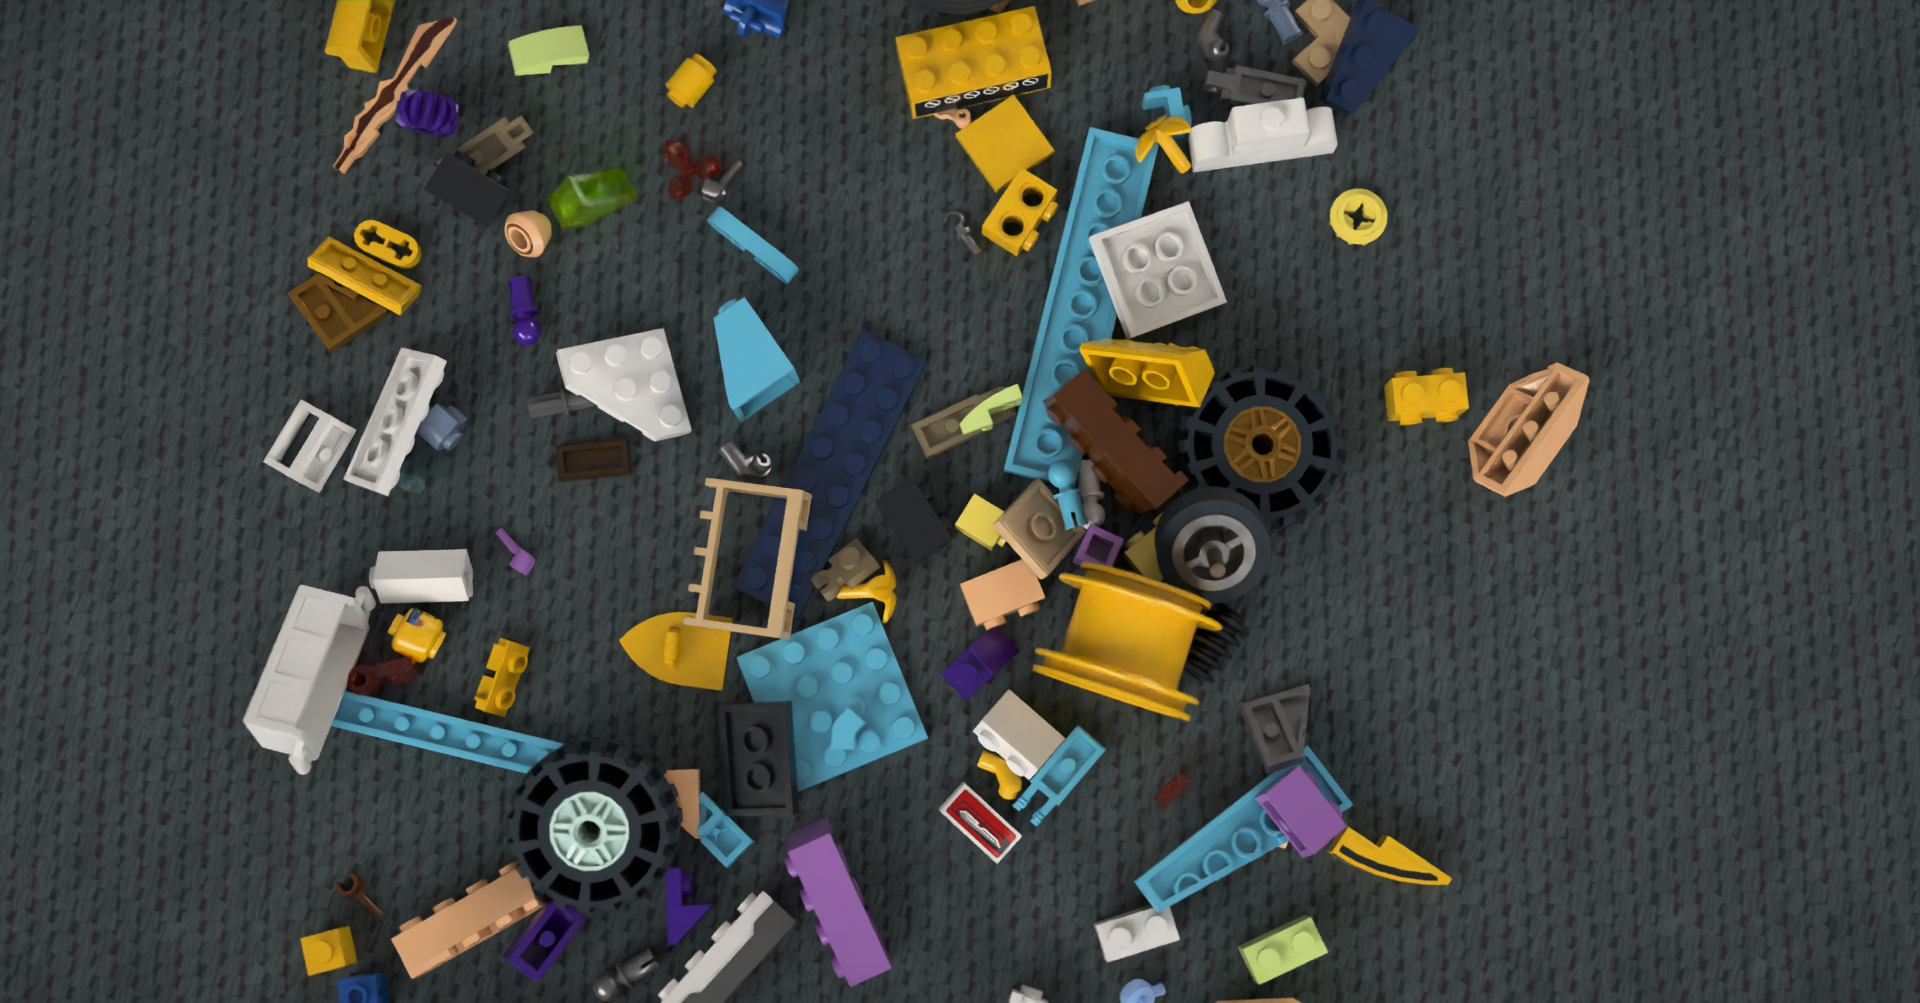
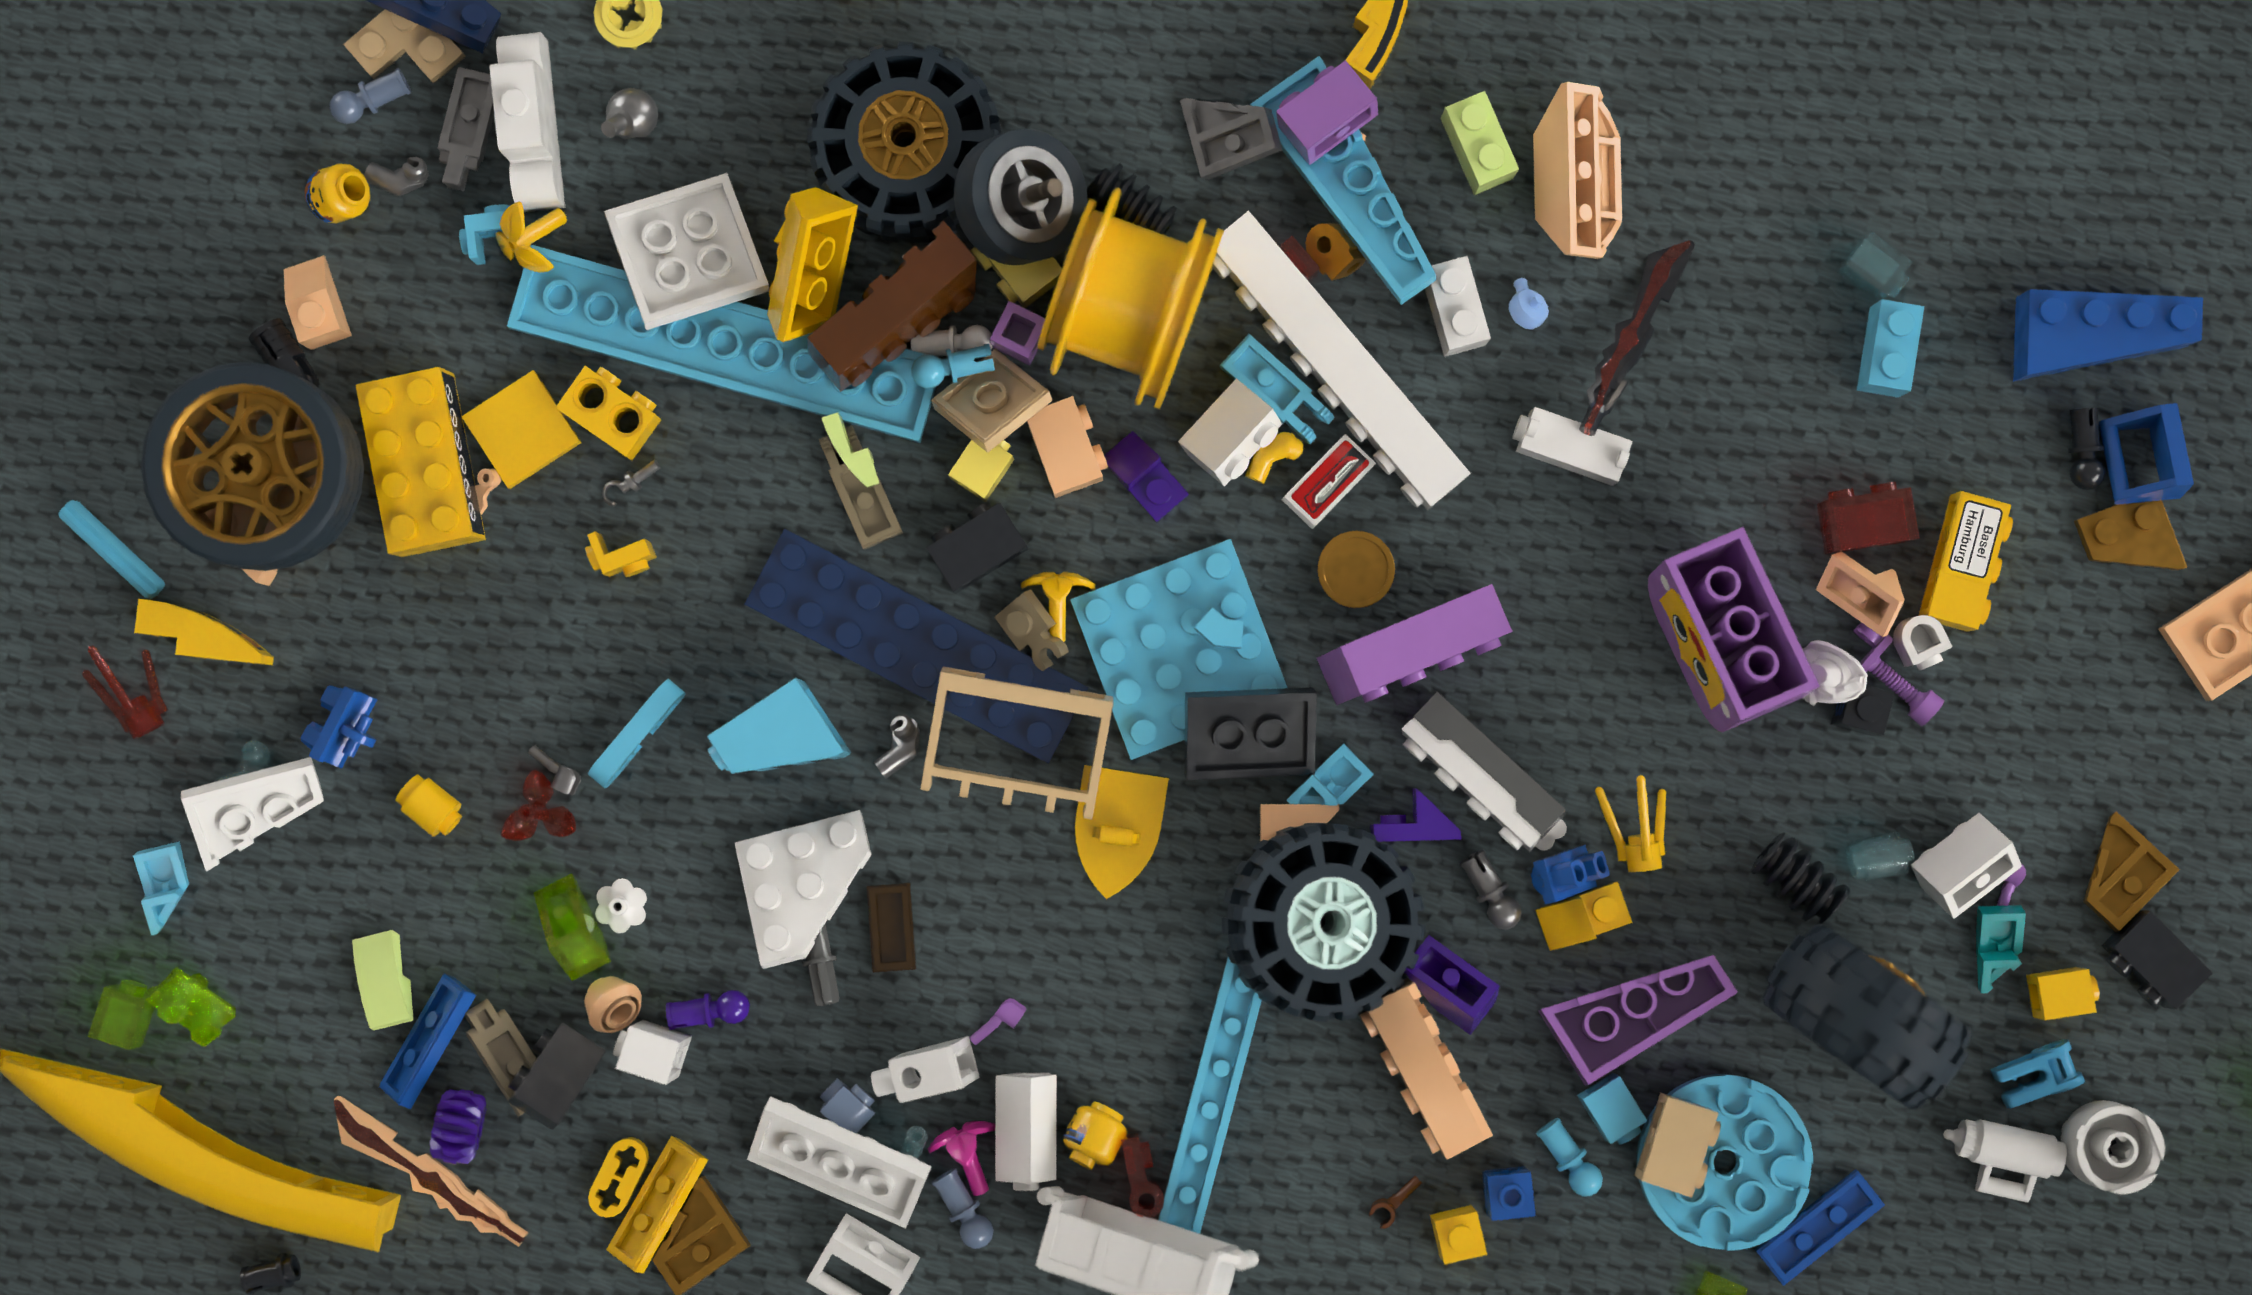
camera: 90 degrees left, 5 degrees up
yellow hinge [474,638,530,717] -> none
none -> blue tile [379,973,476,1109]
none -> yellow bracket [585,531,657,577]
none -> white plant [595,878,647,933]
none -> flat silver piece [601,88,658,139]
none -> white brick [613,1020,692,1085]
none -> white torso [871,1036,980,1103]
none -> dark pink plant [927,1121,996,1196]
none -> sand blue pin [931,1168,994,1249]
none -> white brick [1212,210,1471,510]
none -> pearl gold piece [1305,223,1366,281]
none -> pearl gold piece [1318,531,1395,608]

